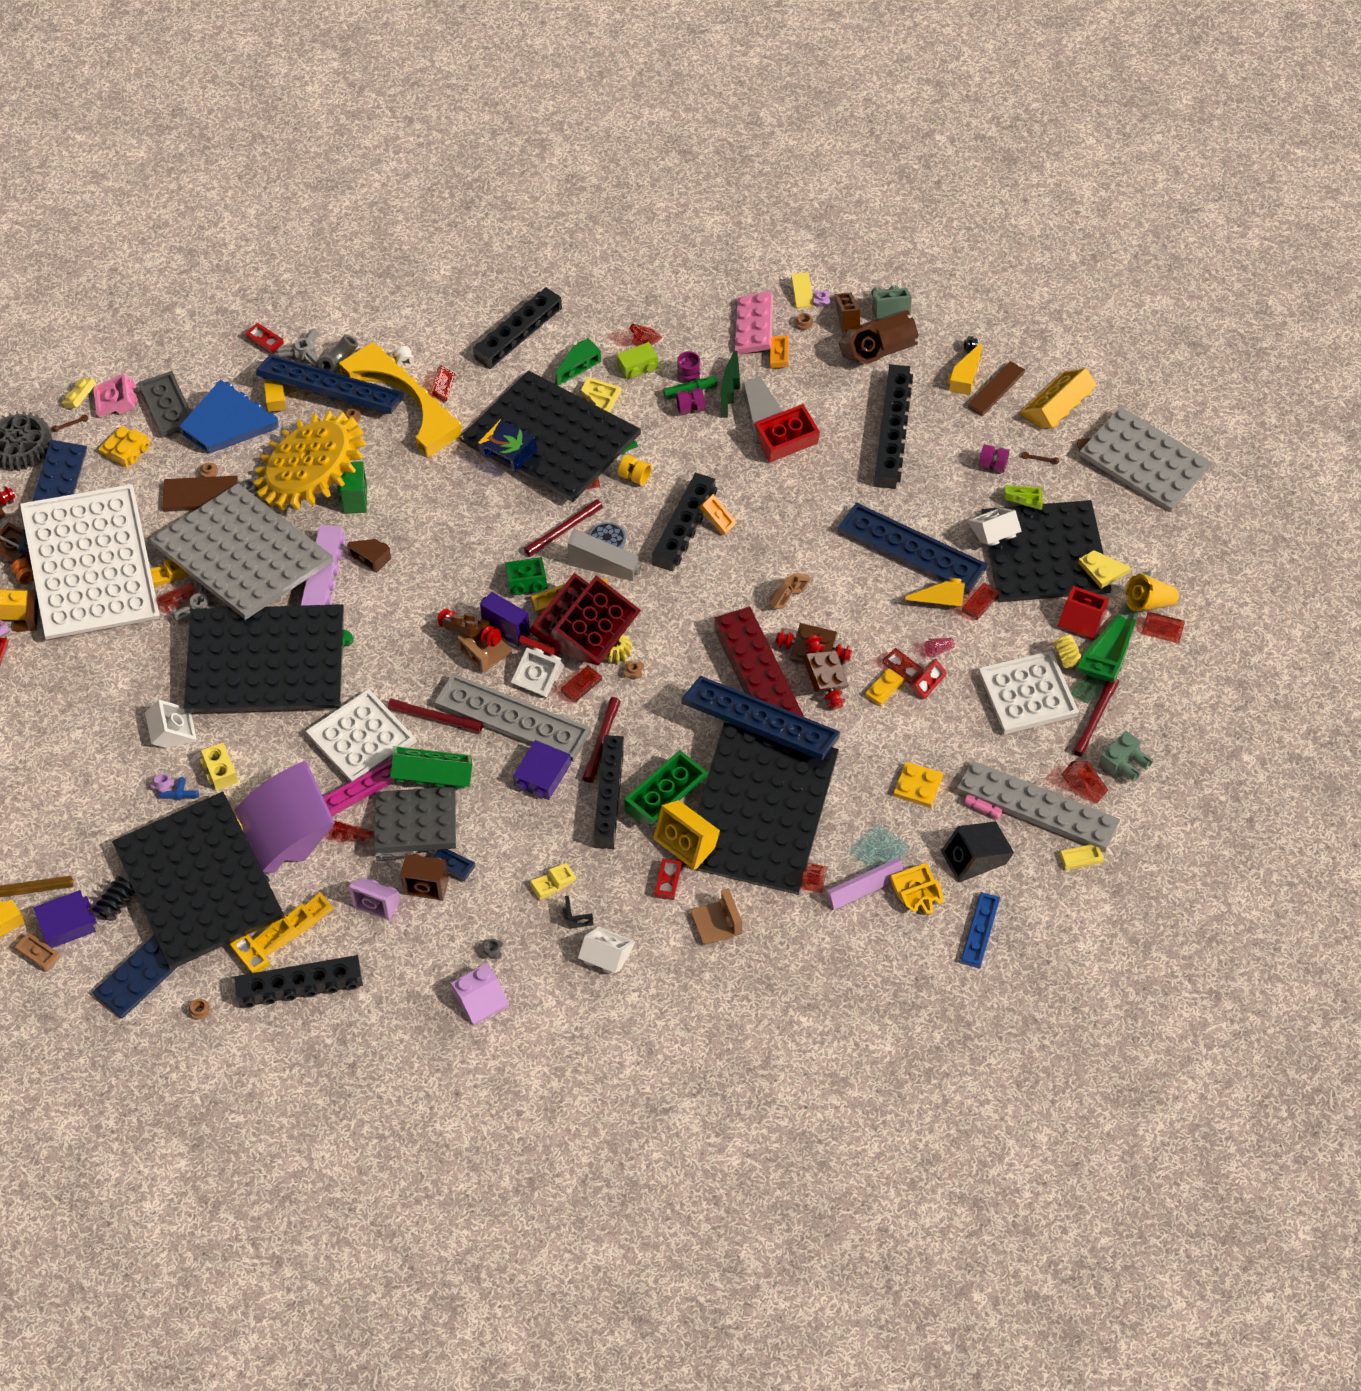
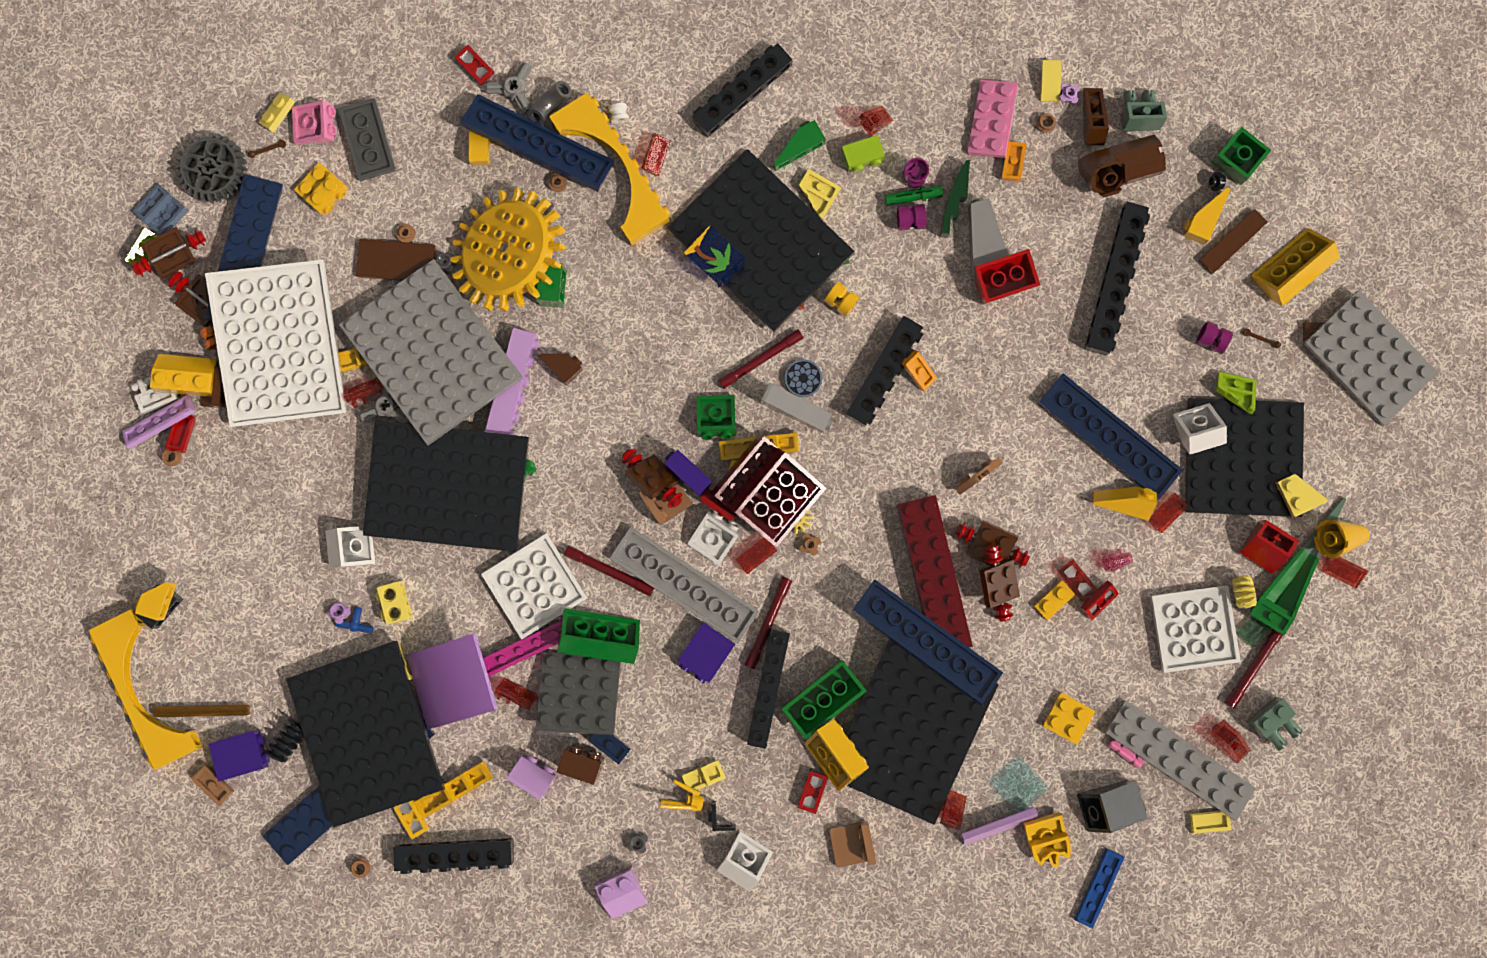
camera: 10 degrees right, 30 degrees up
blue slope [179,379,279,454] -> none
none -> yellow plant [659,779,704,812]
none -> green brick [1211,126,1271,185]

